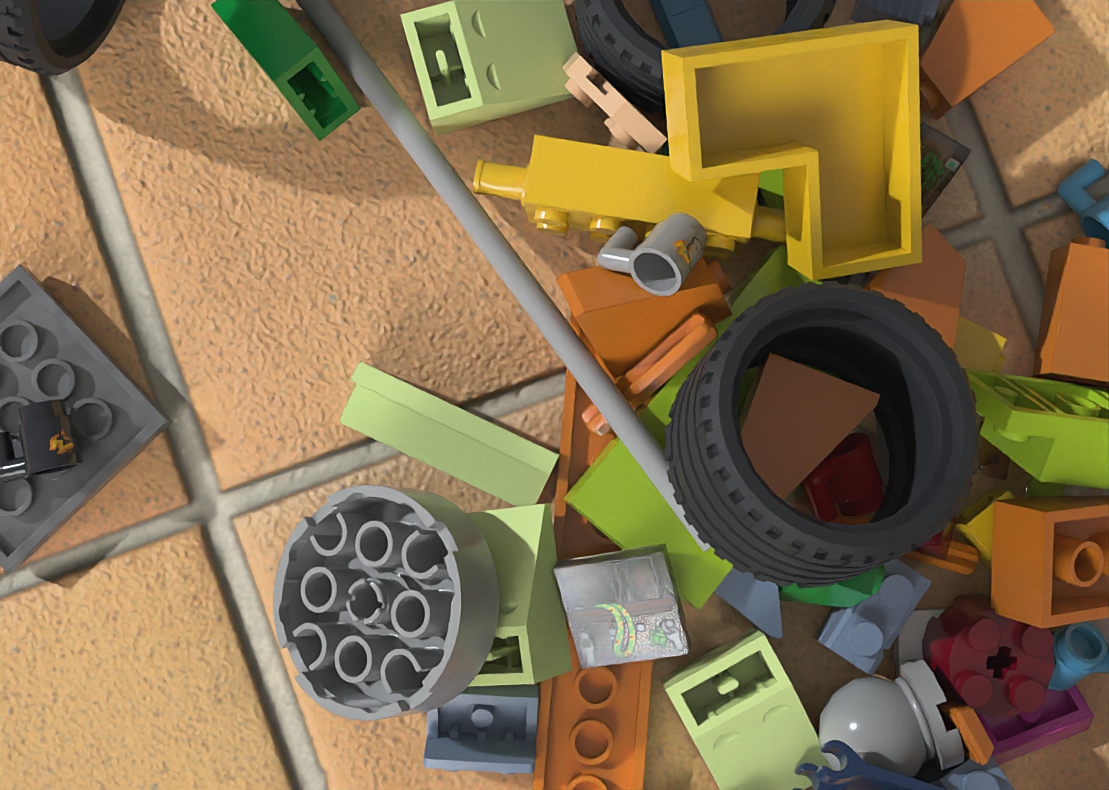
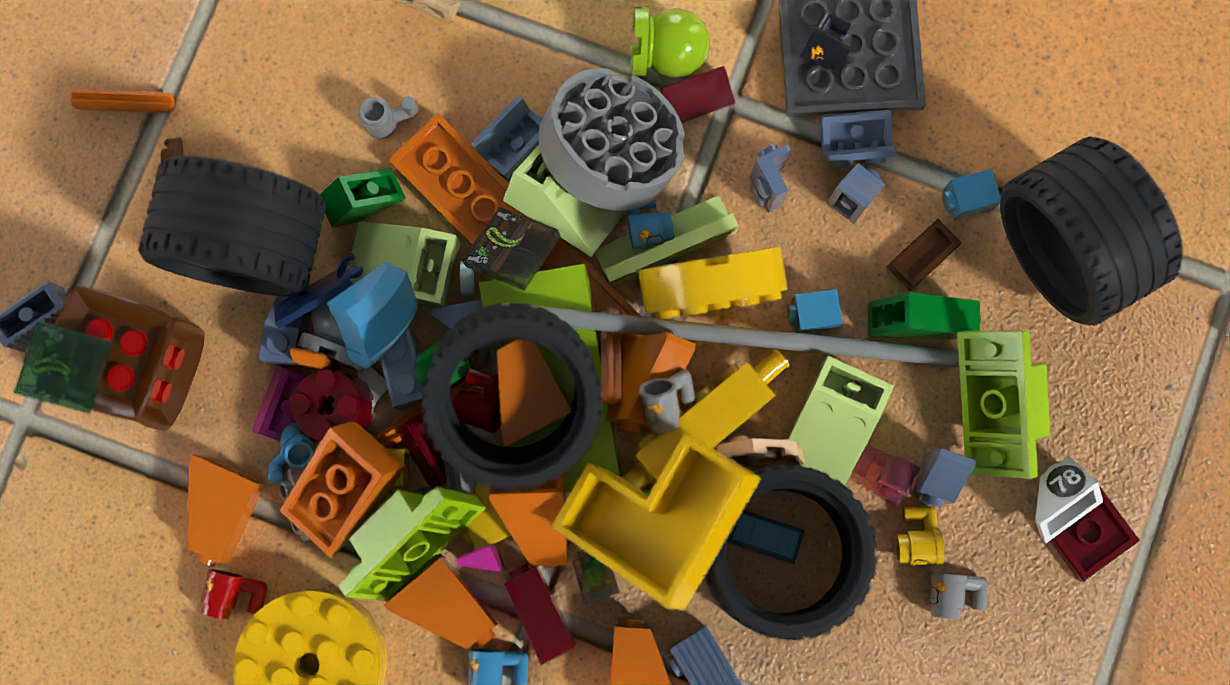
camera: 135 degrees right, 5 degrees down
none -> dark azure slope [327,263,418,369]
none -> dark pink slope [456,545,506,571]
none -> light aqua tile [460,261,475,296]
none -> dark red slope [504,563,577,666]
none -> dark azure piece [626,199,674,250]
none -> lime tile [631,6,710,77]
none -> yellow brick [638,246,788,319]
none -> dark red slope [660,66,735,123]
none -> sand blue bracket [750,144,791,213]
none -> dark azure brick [787,289,843,334]
none -> sand blue bracket [820,109,896,167]
none -> sand blue slope [827,163,886,224]
none -> reddish brown tile [886,219,962,291]
none -> dark azure brick [942,169,1001,220]

